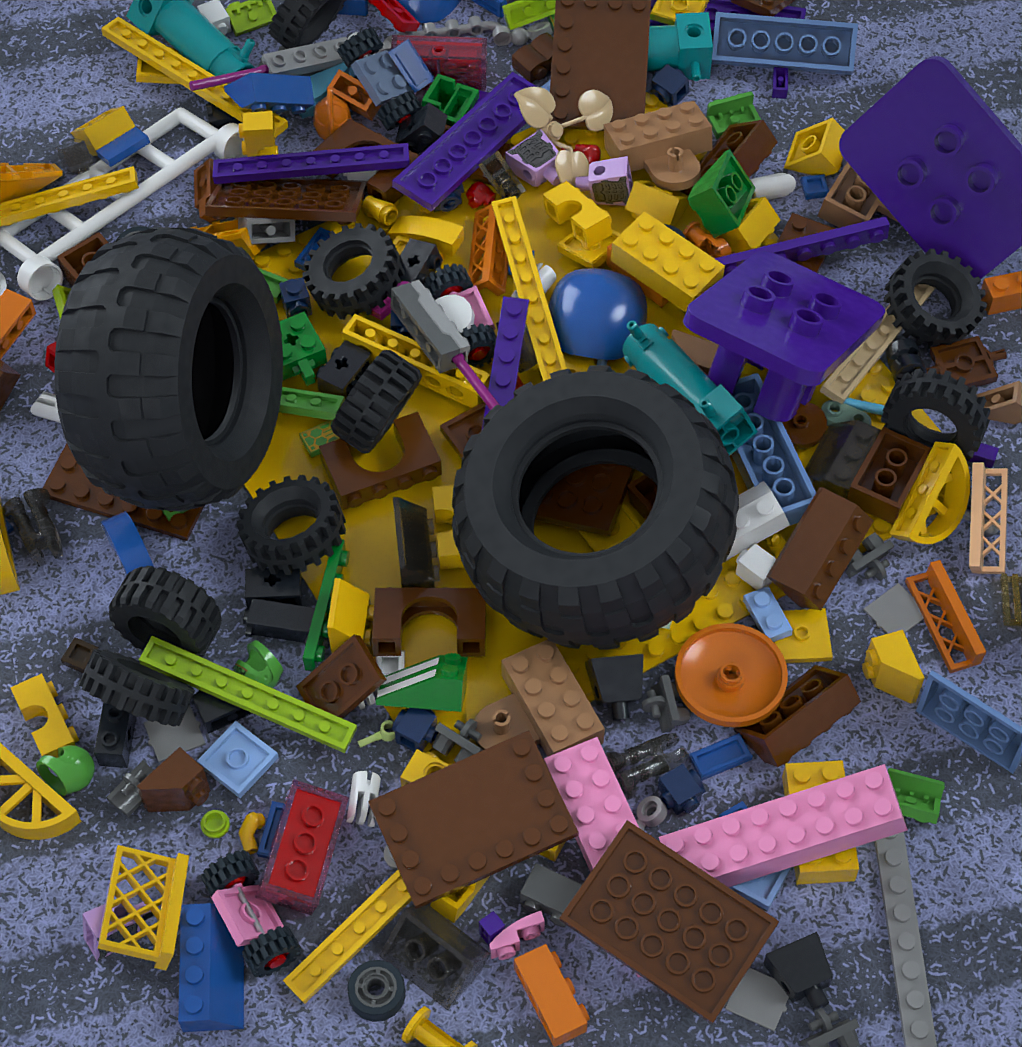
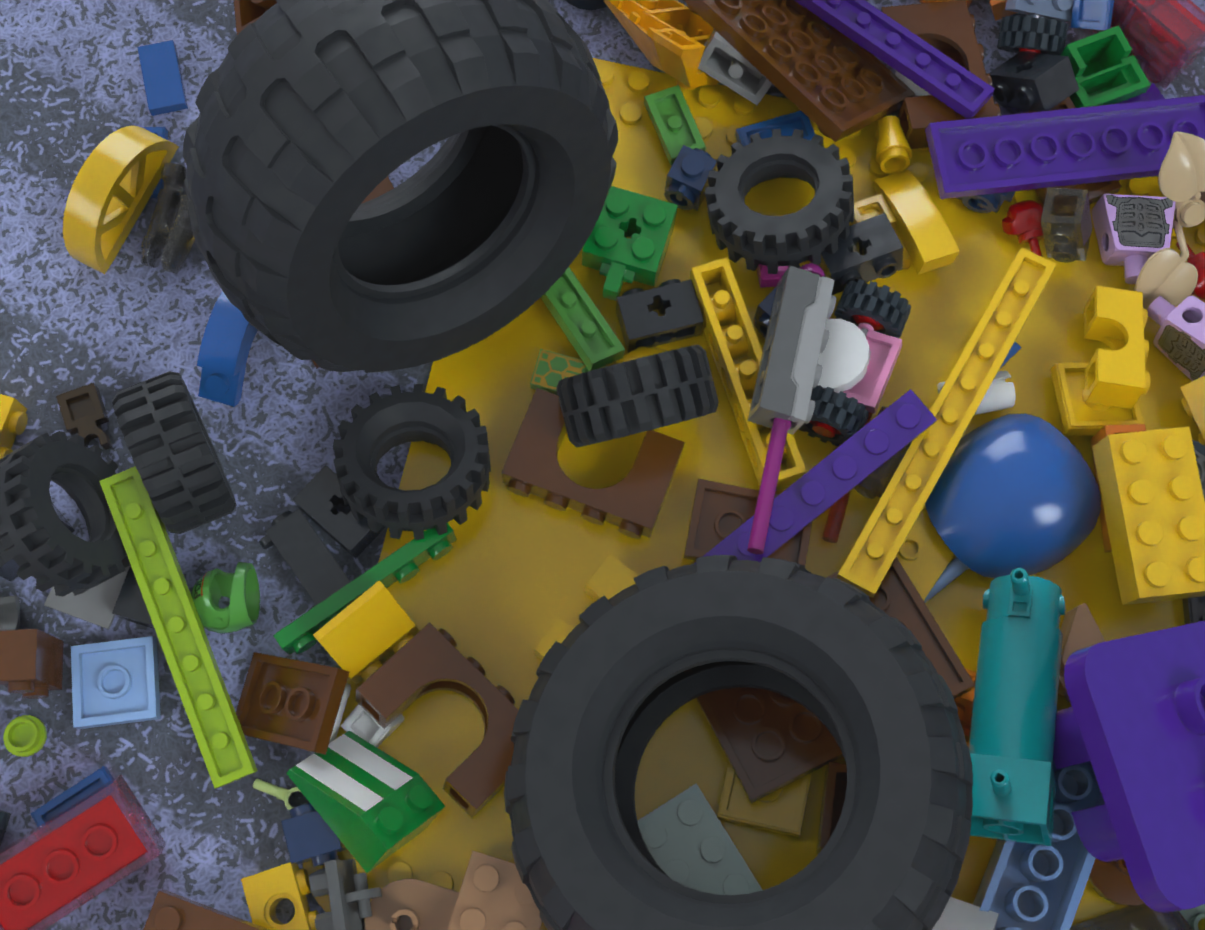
camera: 40 degrees right, 15 degrees up
yellow arm [238,812,265,855] -> none
white arm [346,771,381,827] -> none
clear smoke slope [393,497,440,588] -> none
orange fence [468,204,508,296] -> none

